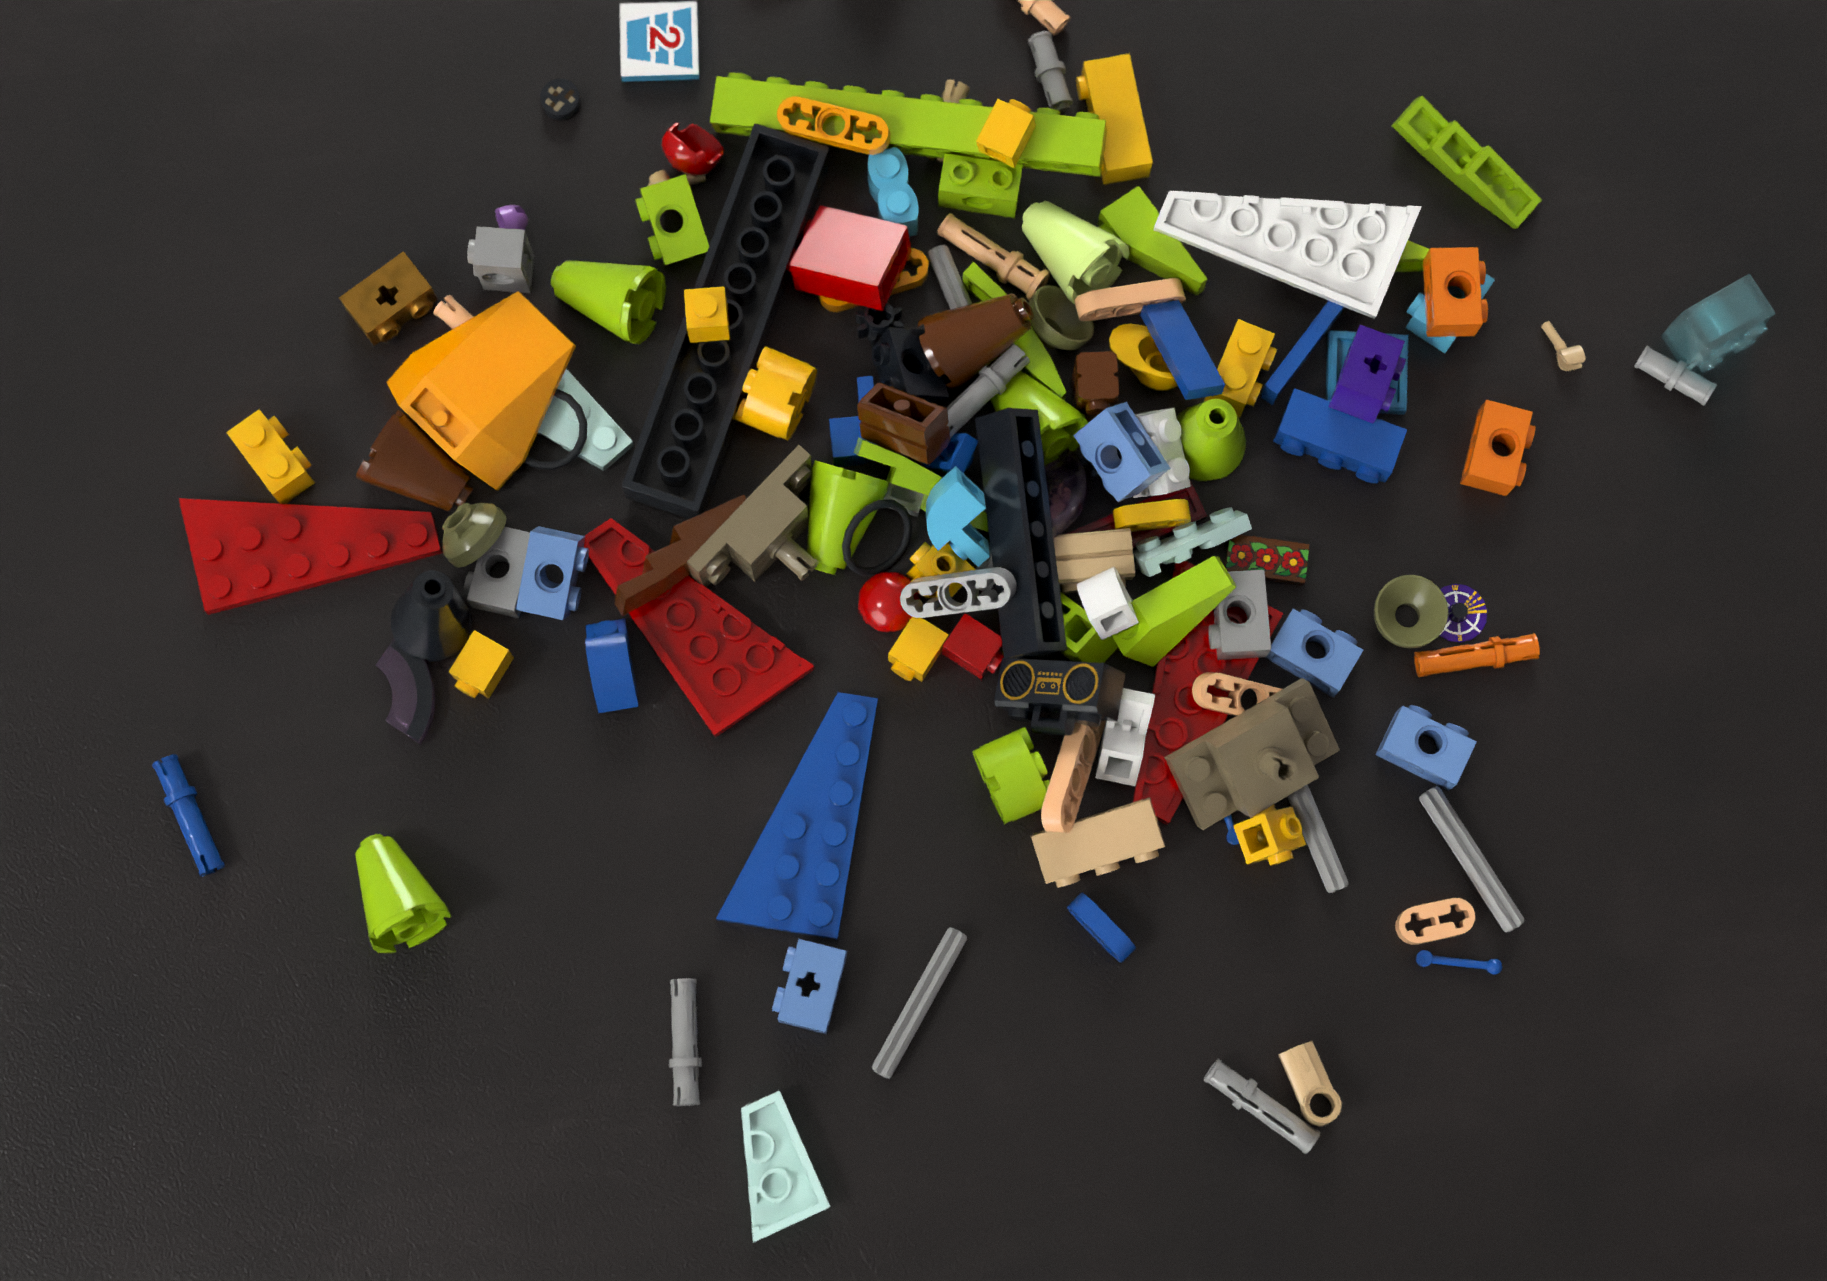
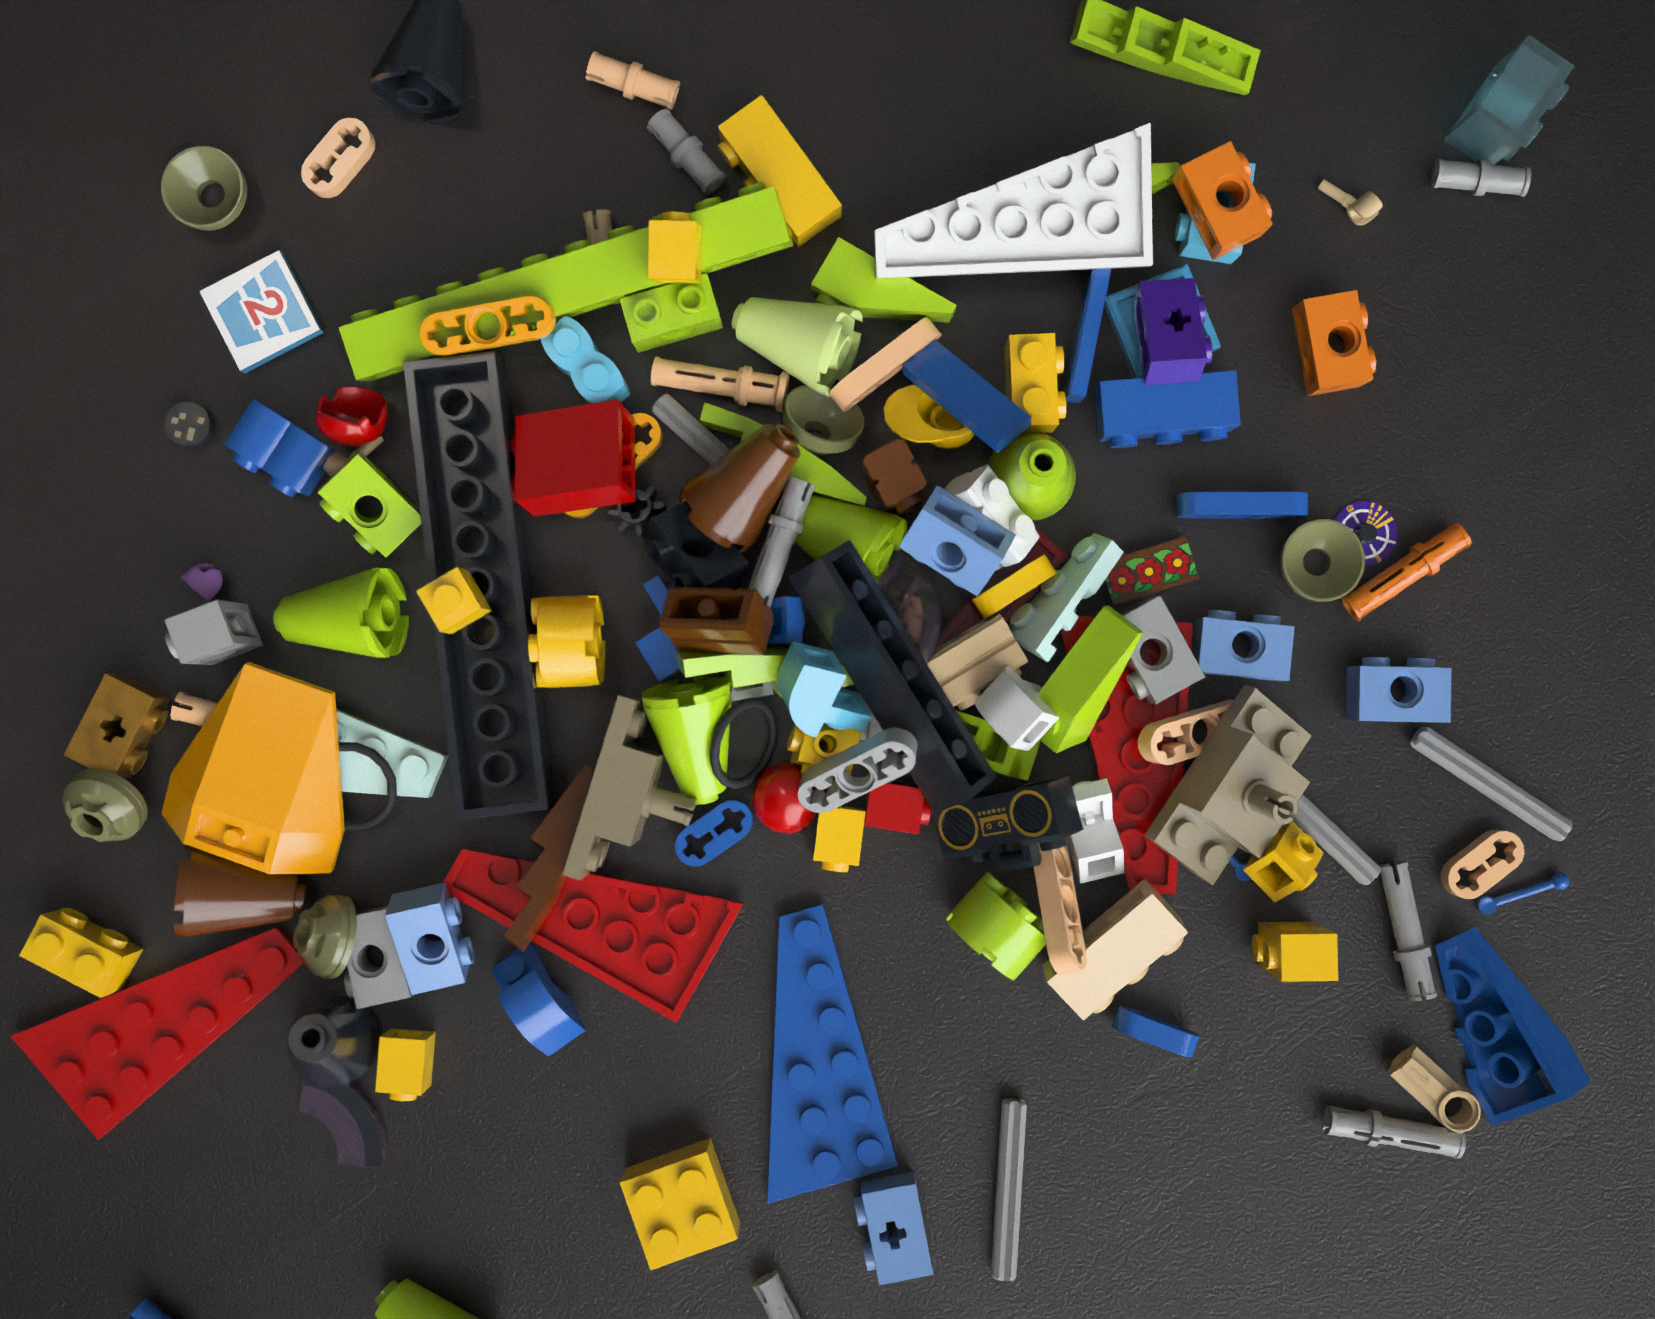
camera: 20 degrees left, 10 degrees up
none -> olive piece [62,769,148,842]
none -> blue brick [224,398,338,498]
none -> yellow brick [620,1138,740,1270]
none -> blue beam [675,799,753,866]
none -> blue beam [1177,492,1308,519]
none -> yellow brick [1252,921,1338,982]
none -> light grey pin [1380,861,1437,1001]
none -> blue wedge [1435,927,1591,1126]

